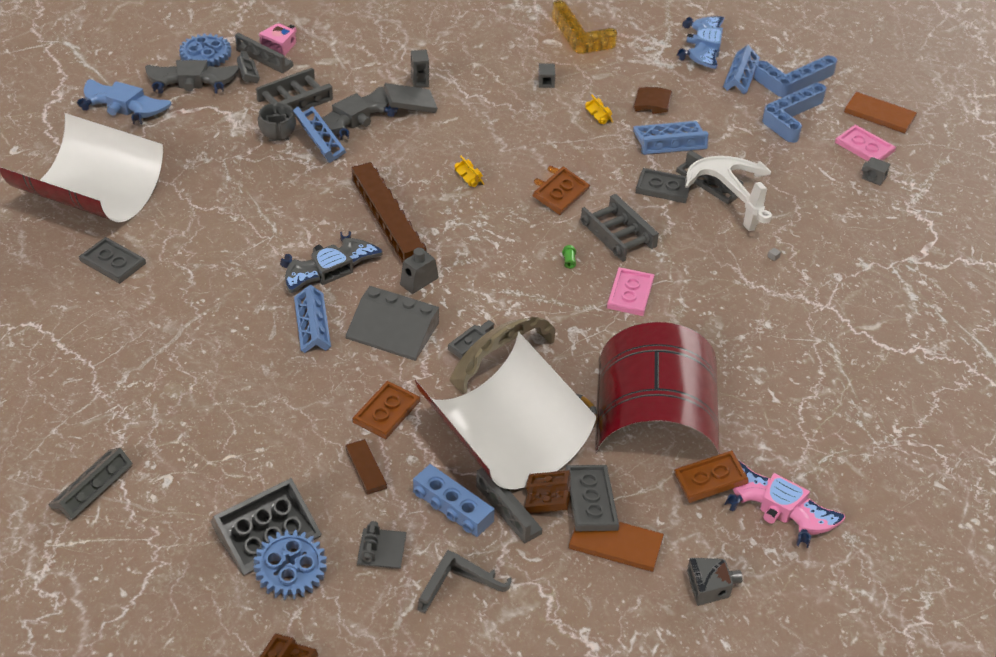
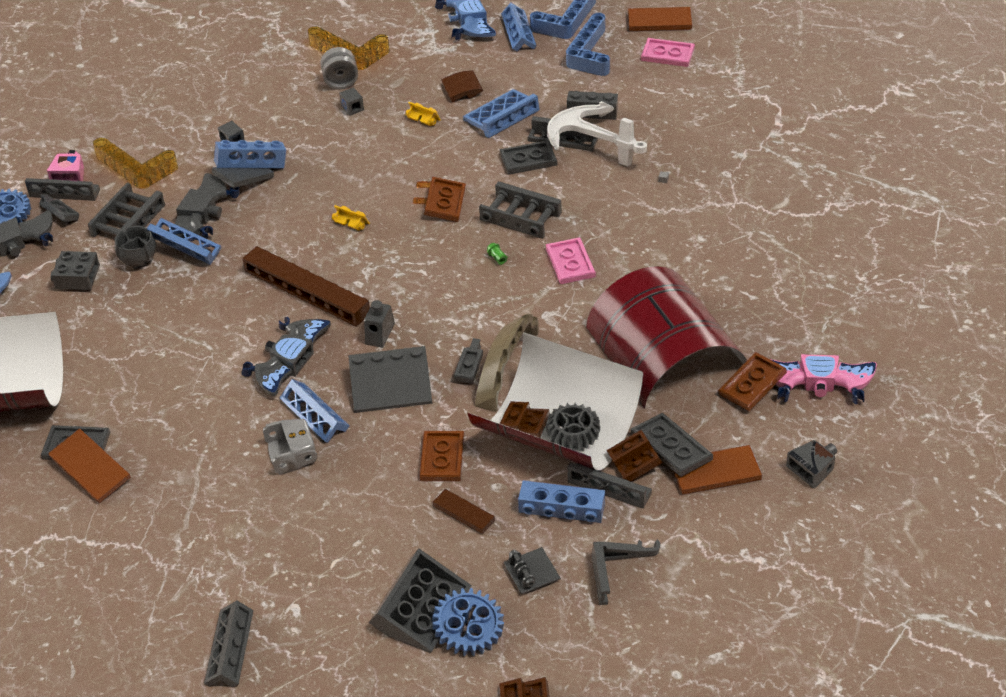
camera: 25 degrees left, 0 degrees up
dark grey brick [861,157,891,186] -> none
none -> dark orange tile [48,429,131,503]
none -> dark grey brick [50,251,100,290]
none -> clear yellow beam [93,137,178,189]
none -> medium blue brick [214,140,286,168]
none -> light grey piece [263,419,317,475]
none -> light grey wheel [320,47,358,90]
none -> reddish brown slope [500,401,550,438]
none -> dark grey gear [546,402,601,451]
none -> dark grey brick [567,91,618,120]

